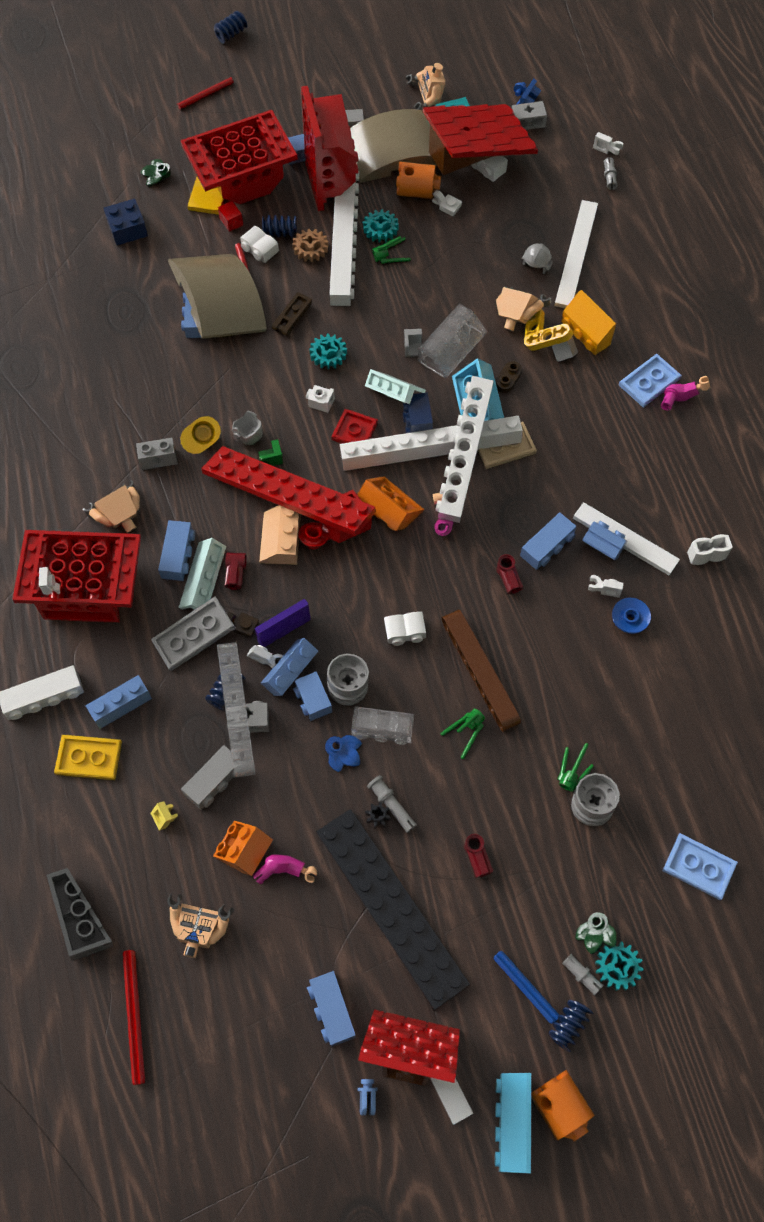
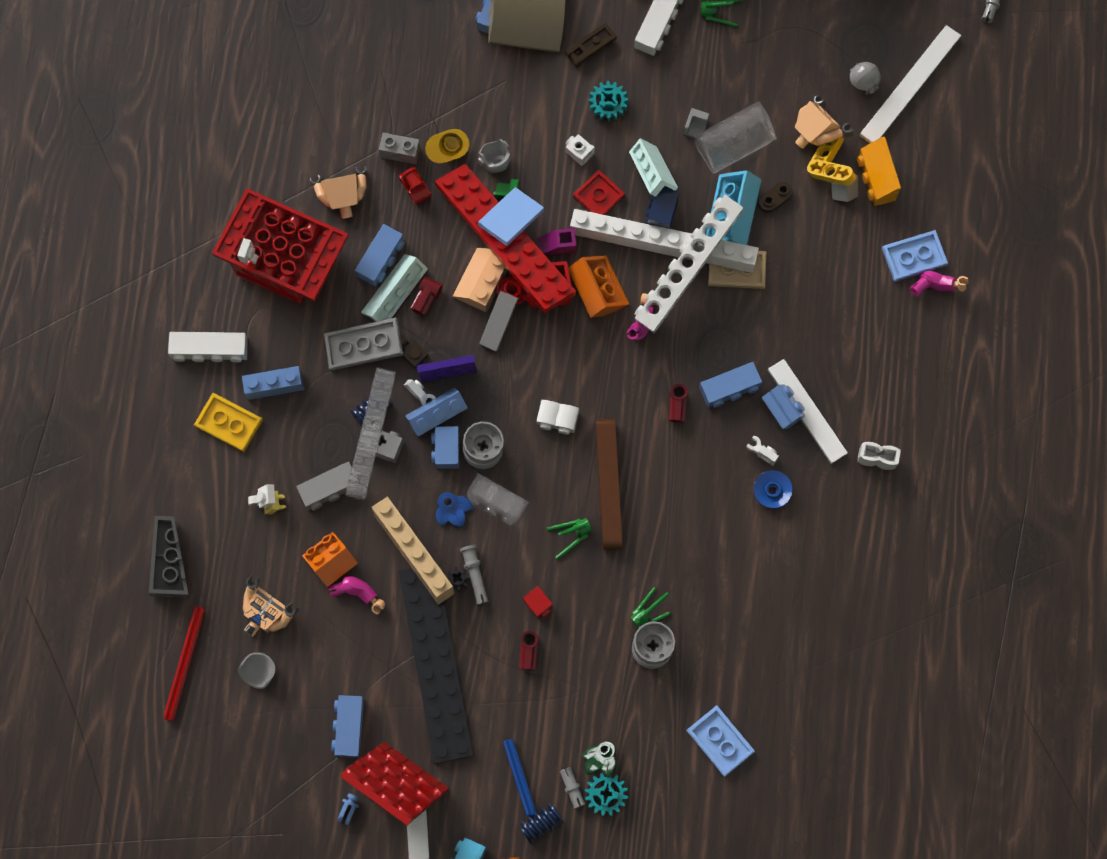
camera: 25 degrees right, 10 degrees up
none -> light grey helmet [238,652,275,689]
none -> white plate [248,484,275,508]
none -> tan brick [371,496,454,605]
none -> red piece [398,166,432,205]
none -> light blue tile [478,187,544,246]
none -> light grey tile [479,291,519,351]
none -> red brick [523,586,553,619]
none -> magenta slope [537,228,576,256]

